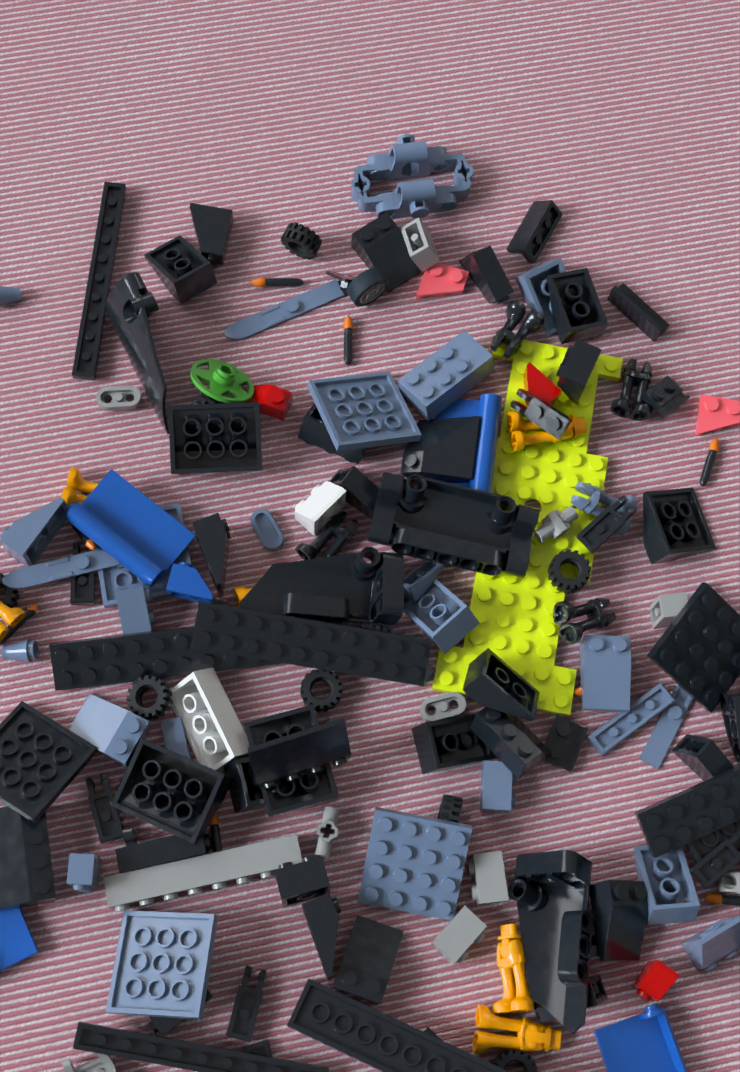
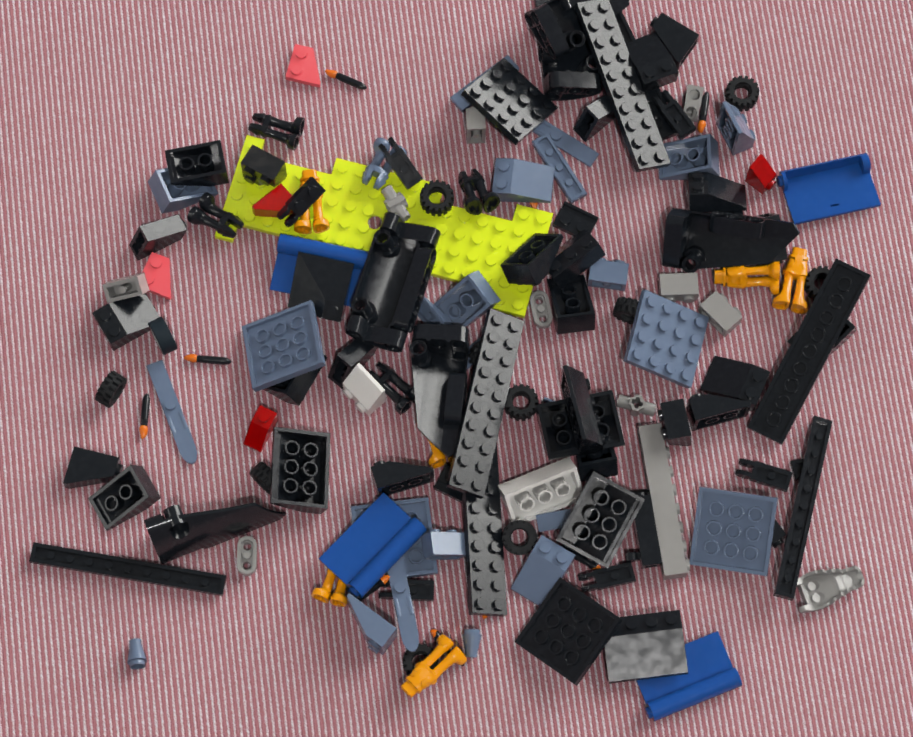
camera: 80 degrees left, 0 degrees up
sand blue brick [66,853,101,893] -> none
blue slope [166,562,214,603] -> none
bright green wheel [190,359,254,403] -> none
sand blue tile [251,509,284,552] -> none
black piece [326,271,356,291] -> none
sand blue piece [351,134,473,219] -> none
sand blue brick [398,330,495,422] -> none
black panel [506,200,563,263] -> none
black panel [607,283,670,342] -> none
black plate [641,375,690,419] -> none
black slope [643,487,716,565] -> none

